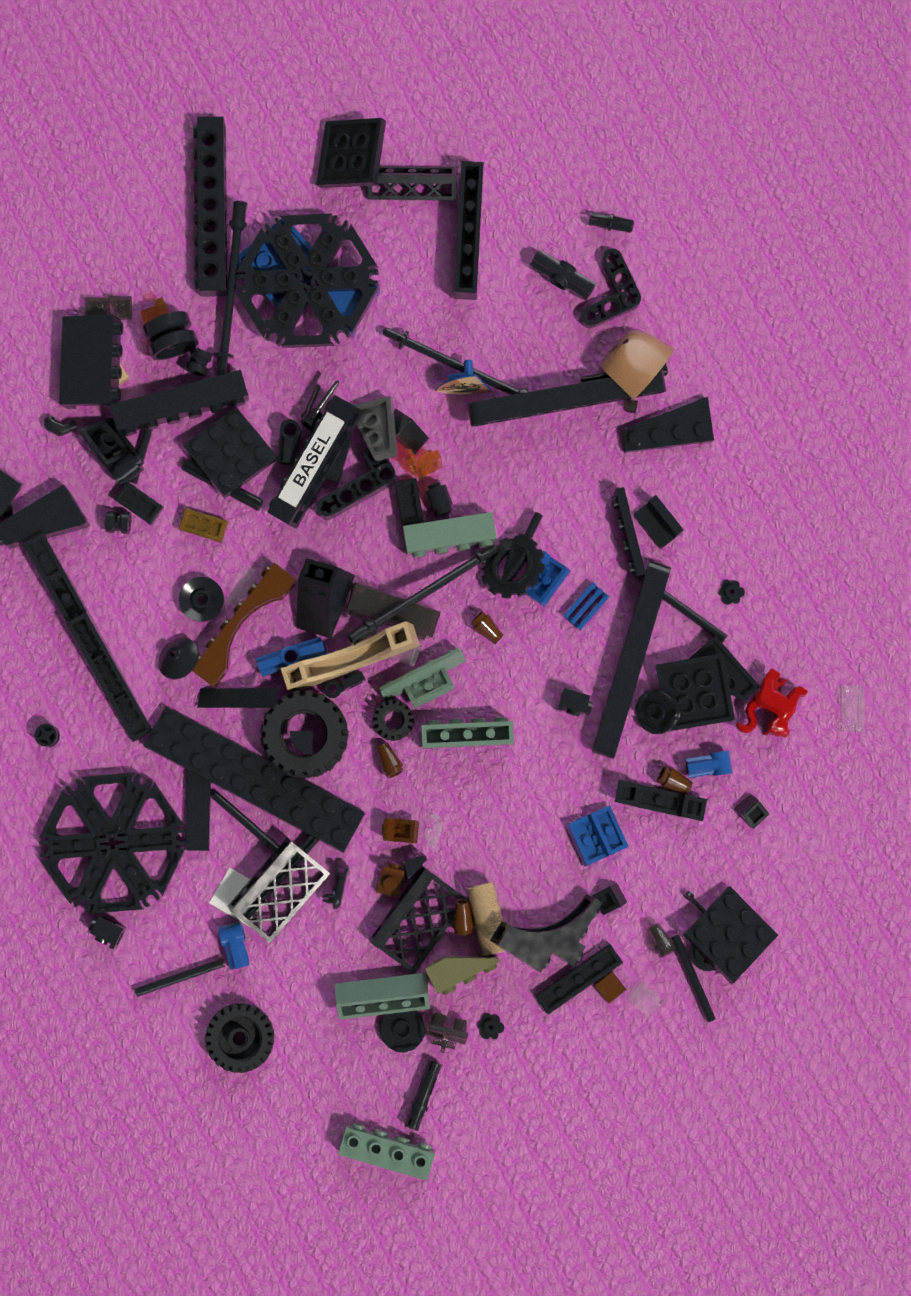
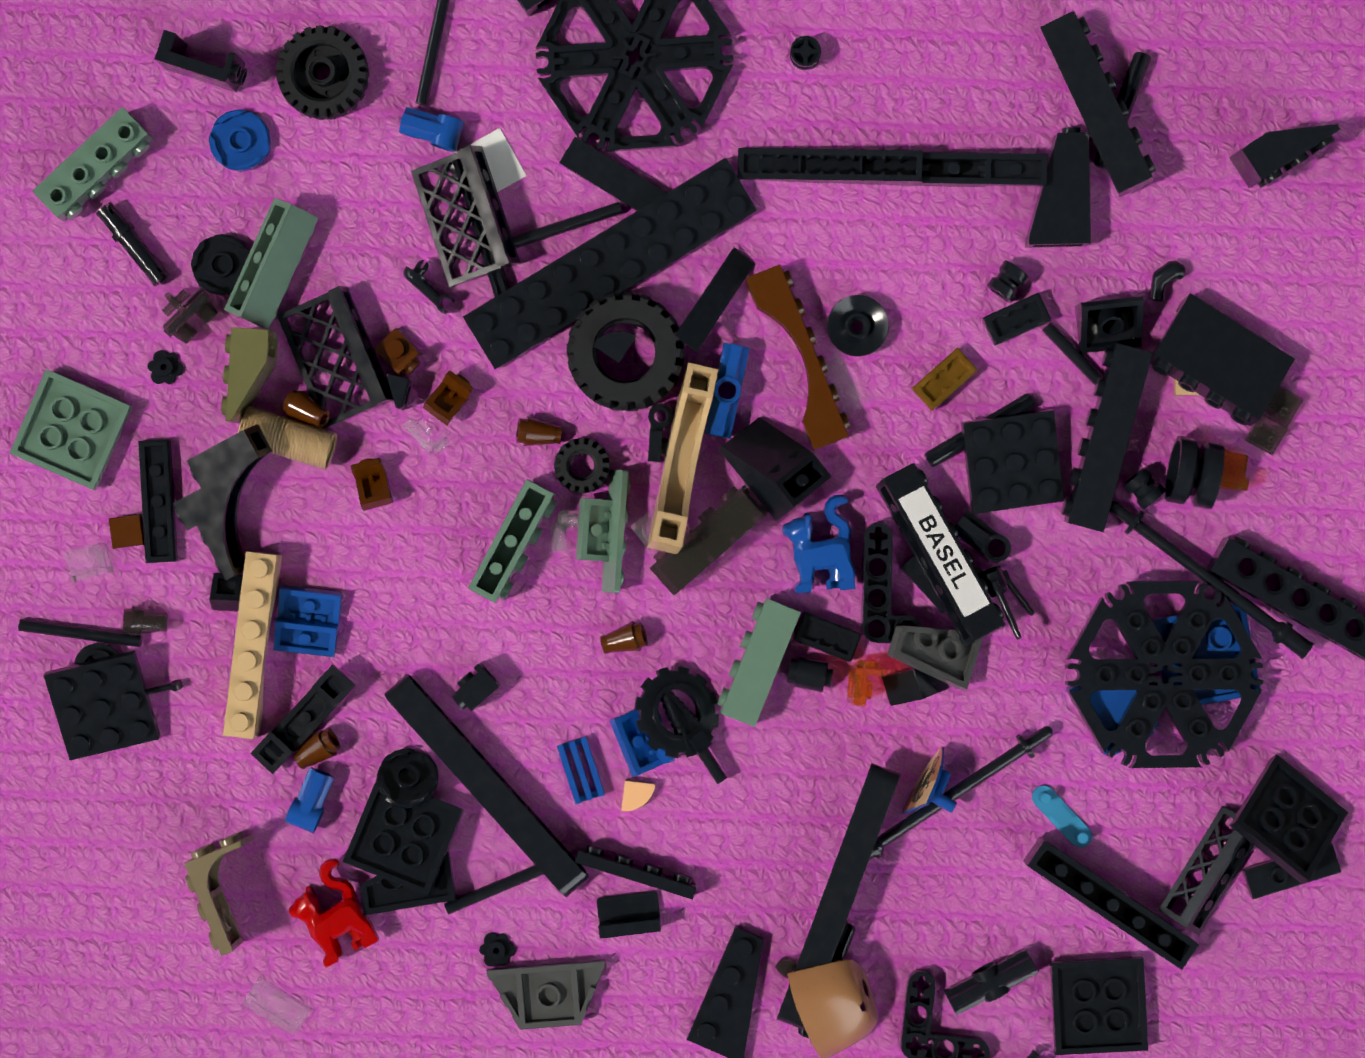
camera: 120 degrees right, 5 degrees up
black brick [110,452,144,485] -> none
black dish [158,637,199,680] -> none
black bar [346,545,498,646] -> none
black slope [735,794,769,829] -> none
none -> sand green plate [9,369,133,490]
none -> black panel [155,30,247,92]
none -> dark tan bracket [184,831,253,956]
none -> blue tile [209,109,272,172]
none -> tan arch [223,551,282,739]
none -> reddish brown bracket [351,458,393,511]
none -> dark grey wing [487,959,605,1030]
none -> clear arm [551,509,578,551]
none -> light nougat tile [621,780,655,811]
none -> blue animal [782,495,855,593]
none -> dark azure piece [1032,785,1092,848]
none -> black plate [1050,956,1148,1055]
none -> black plate [1242,842,1341,899]

